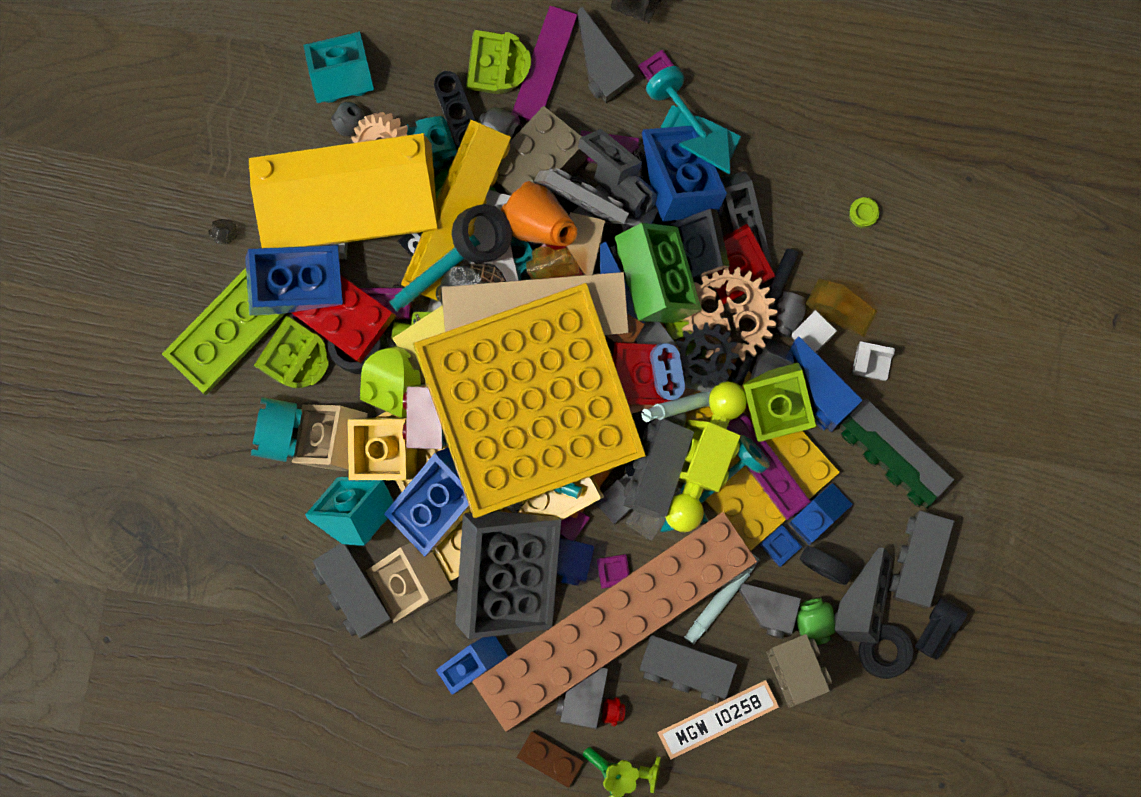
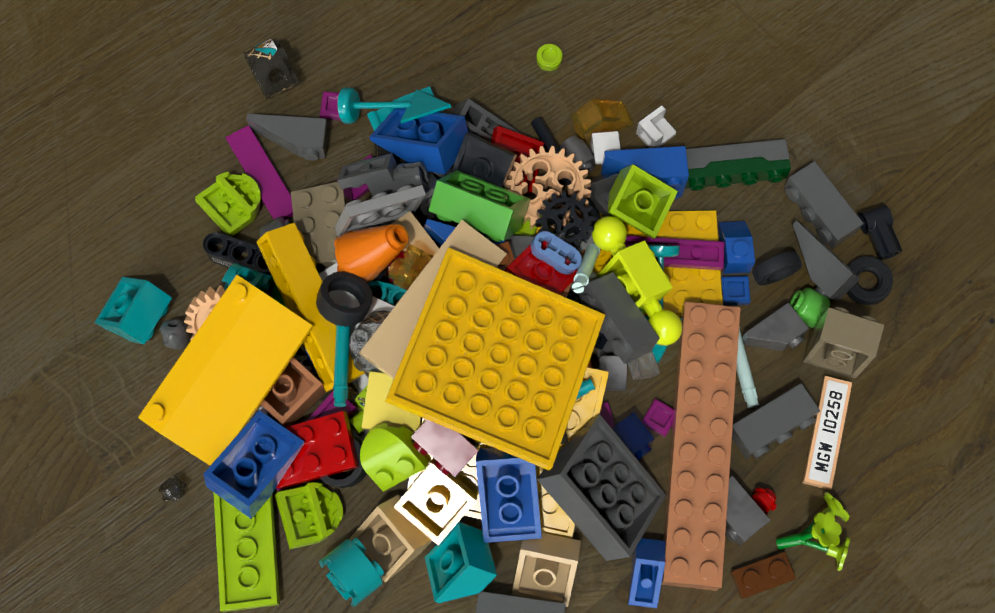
camera: 50 degrees left, 10 degrees down
none -> nougat brick [260,357,326,428]

